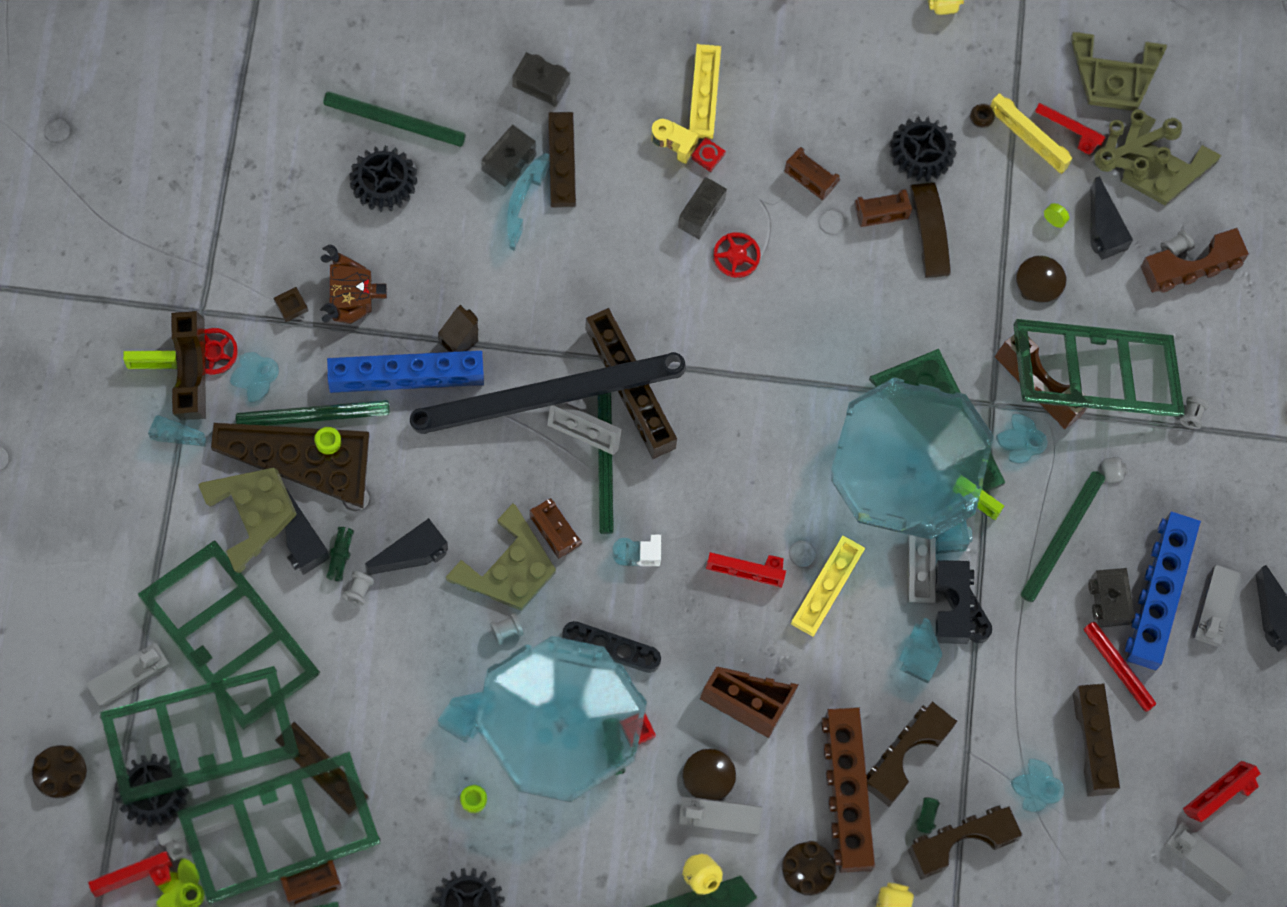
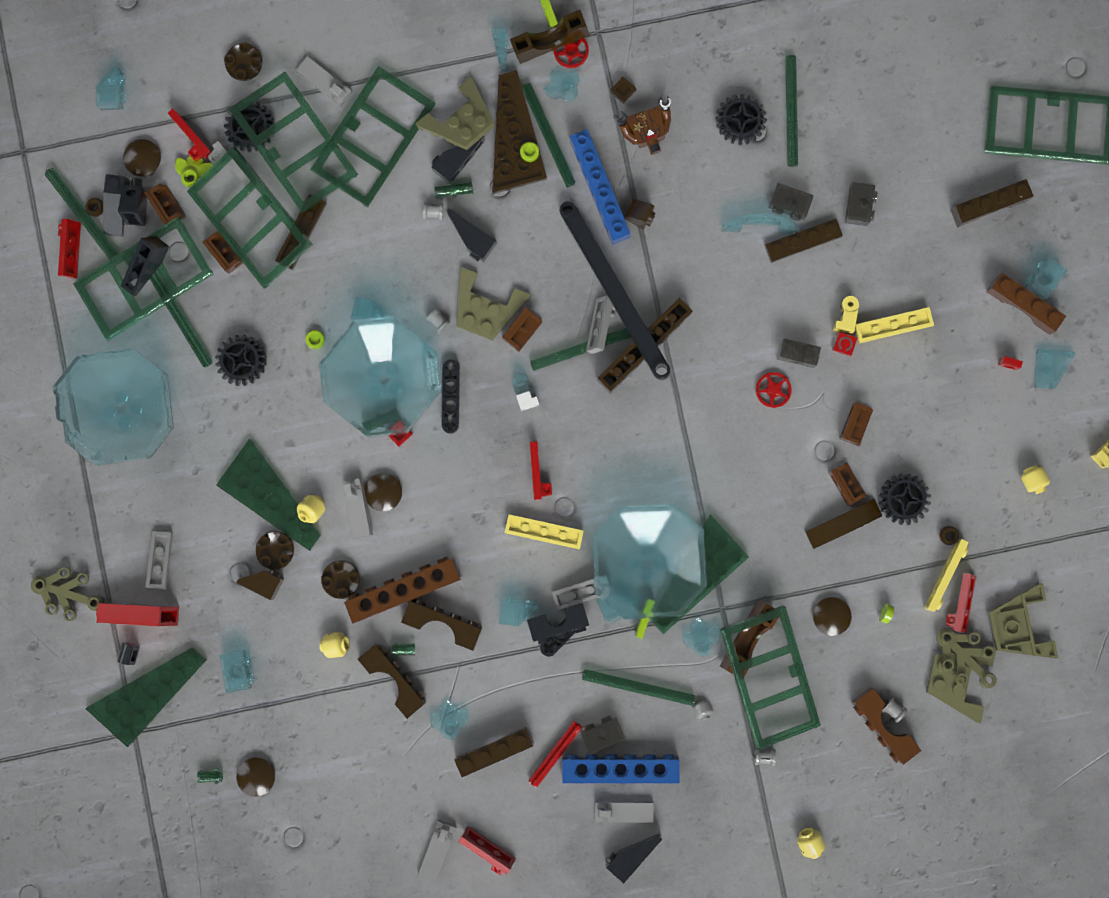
camera: 85 degrees right, 15 degrees up
reddish brown wedge [700,666,799,738] -> none
black slope [1090,176,1133,260] -> none

